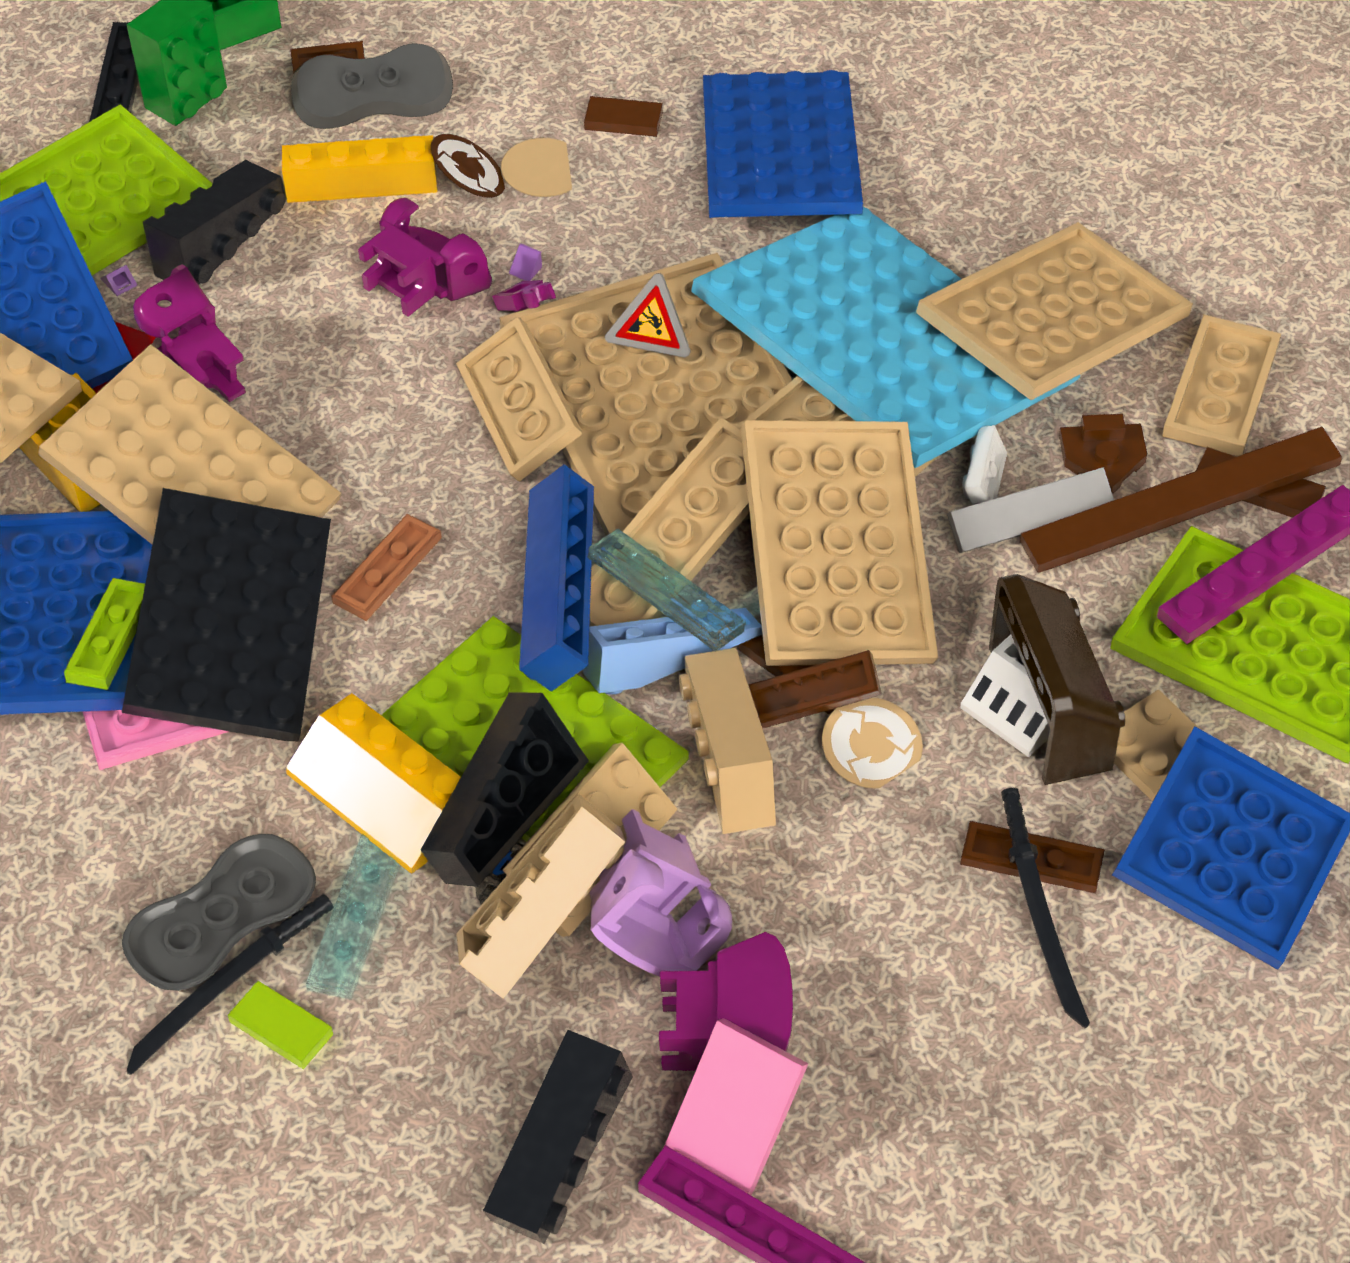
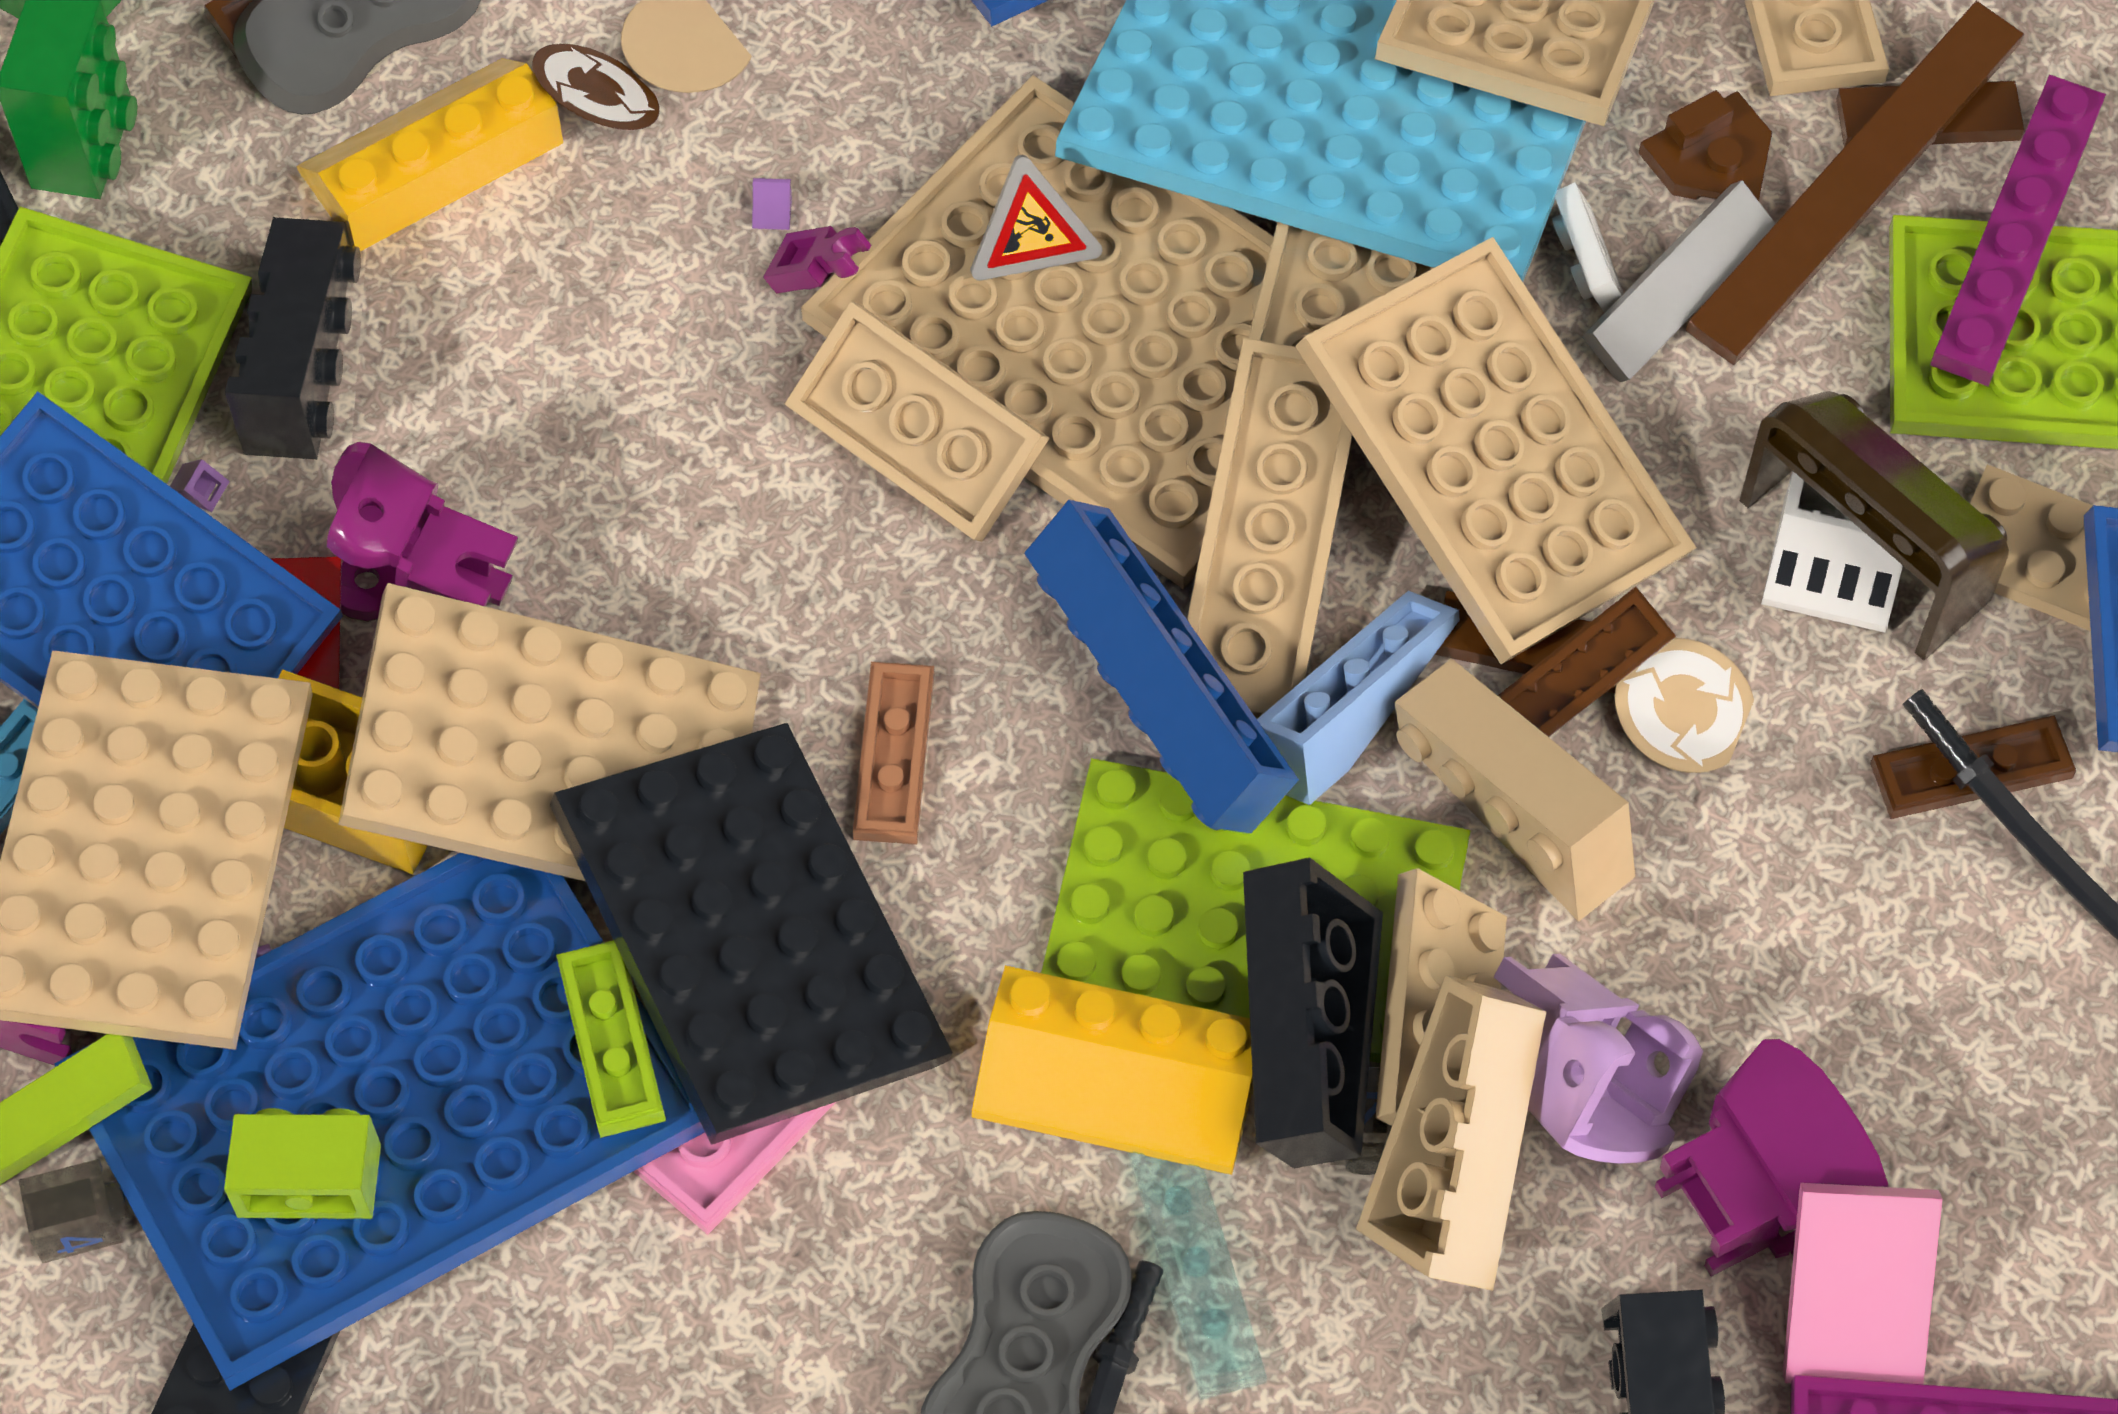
camera: 30 degrees left, 10 degrees up
magenta piece [358,197,493,317] -> none
clear light blue tile [588,529,746,652] -> none

